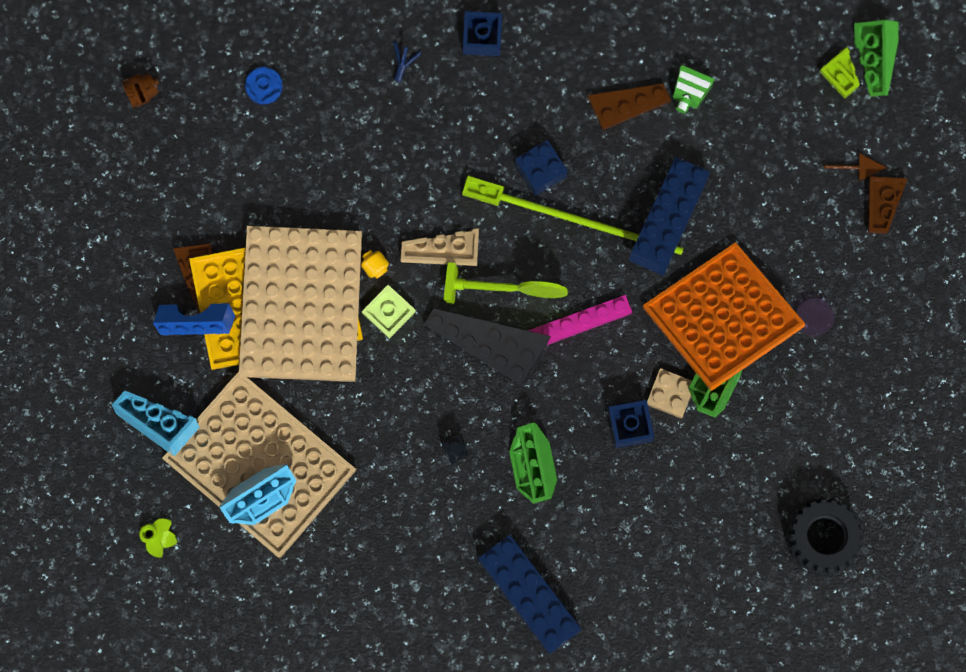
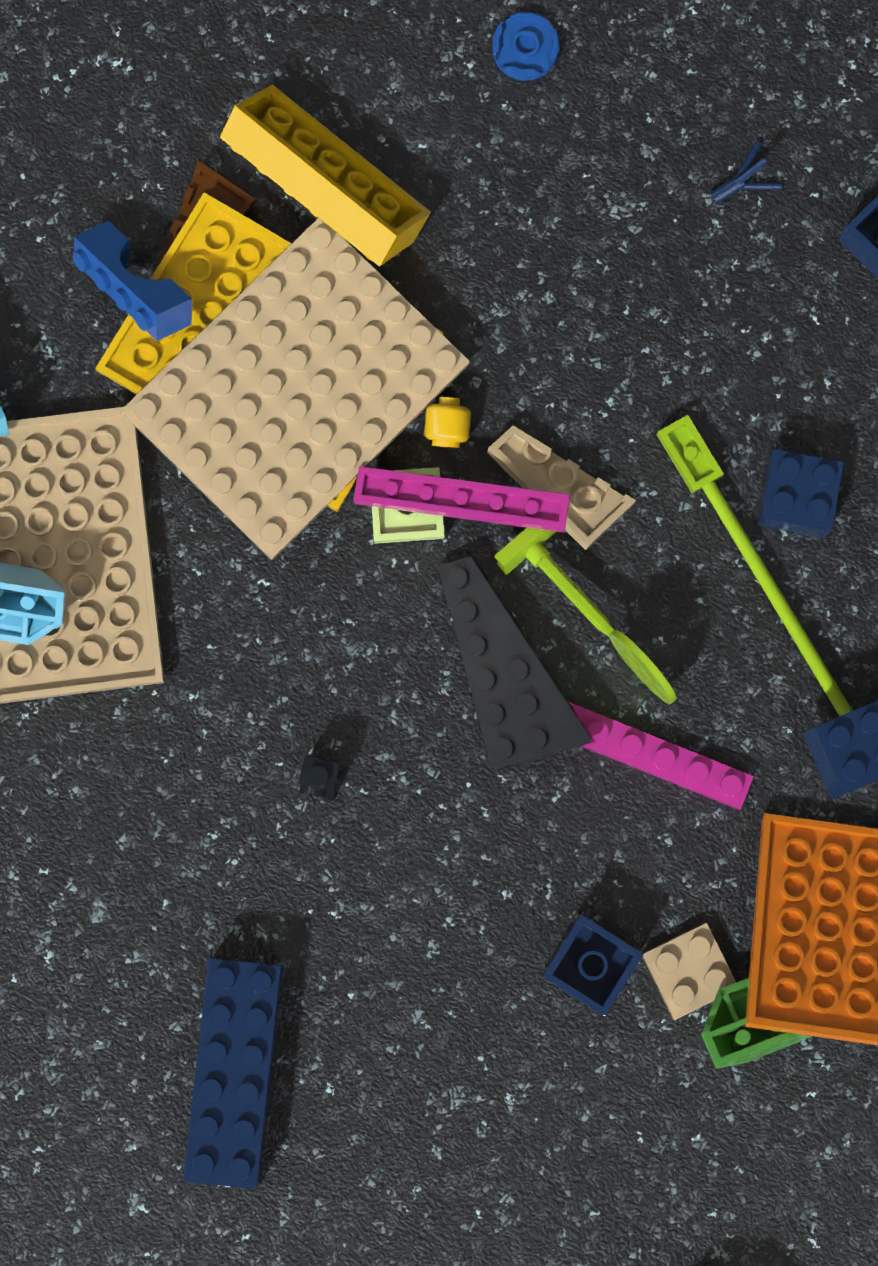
camera: 45 degrees right, 5 degrees up
bright green wedge [509,423,557,503] -> none
none -> yellow brick [220,85,431,267]
none -> dark pink plate [353,466,570,533]

